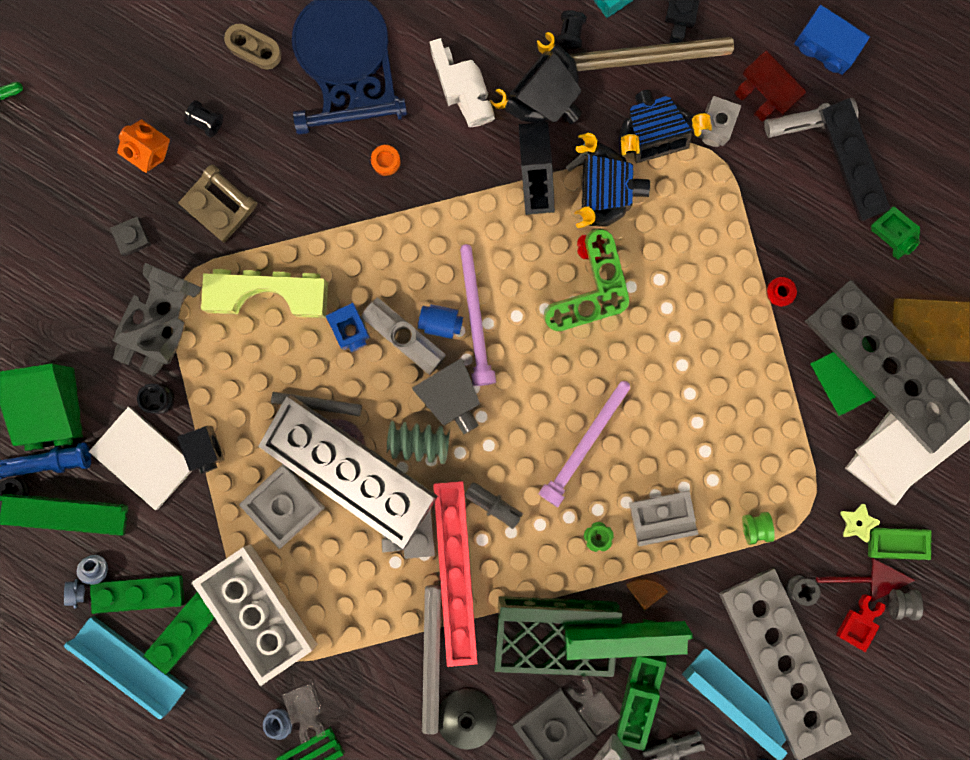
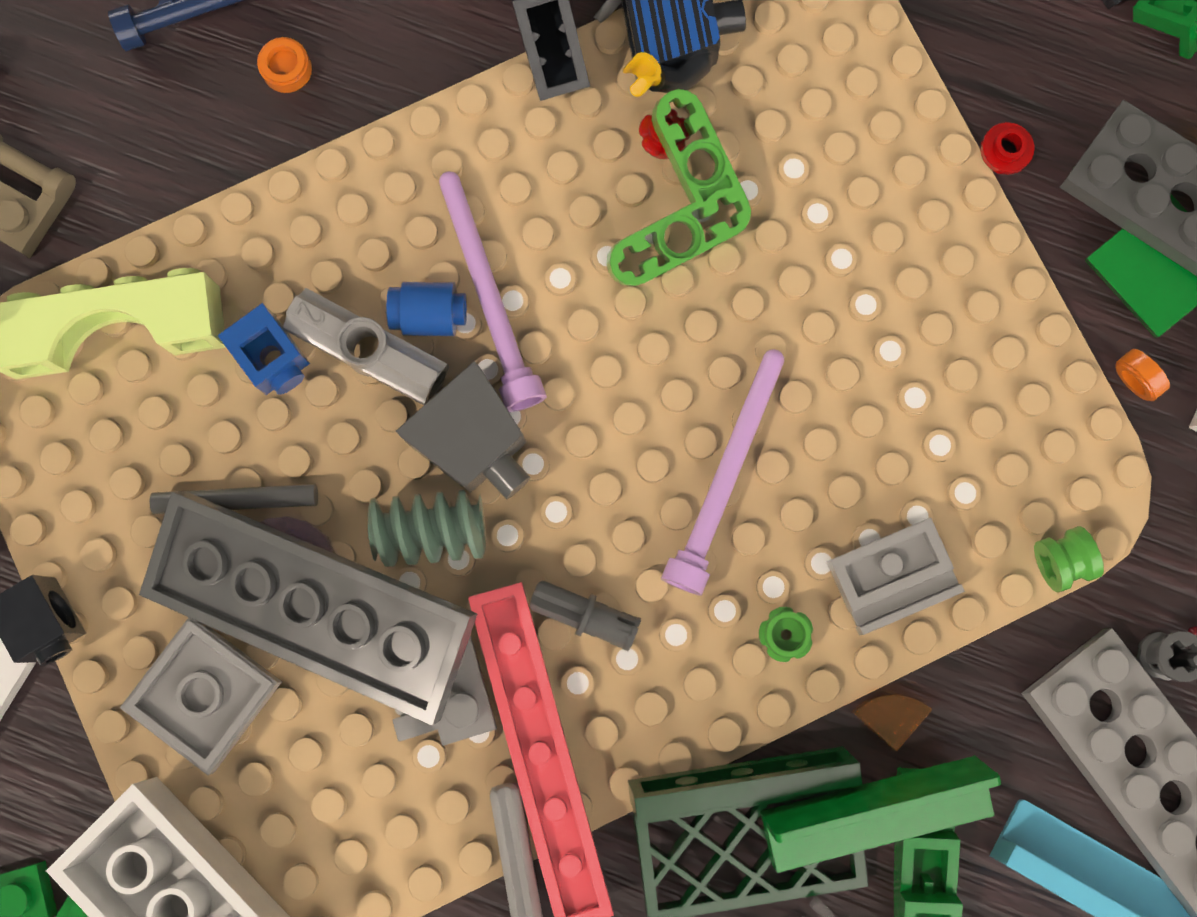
camera: 10 degrees left, 5 degrees down
none -> orange tile [1115,349,1170,401]

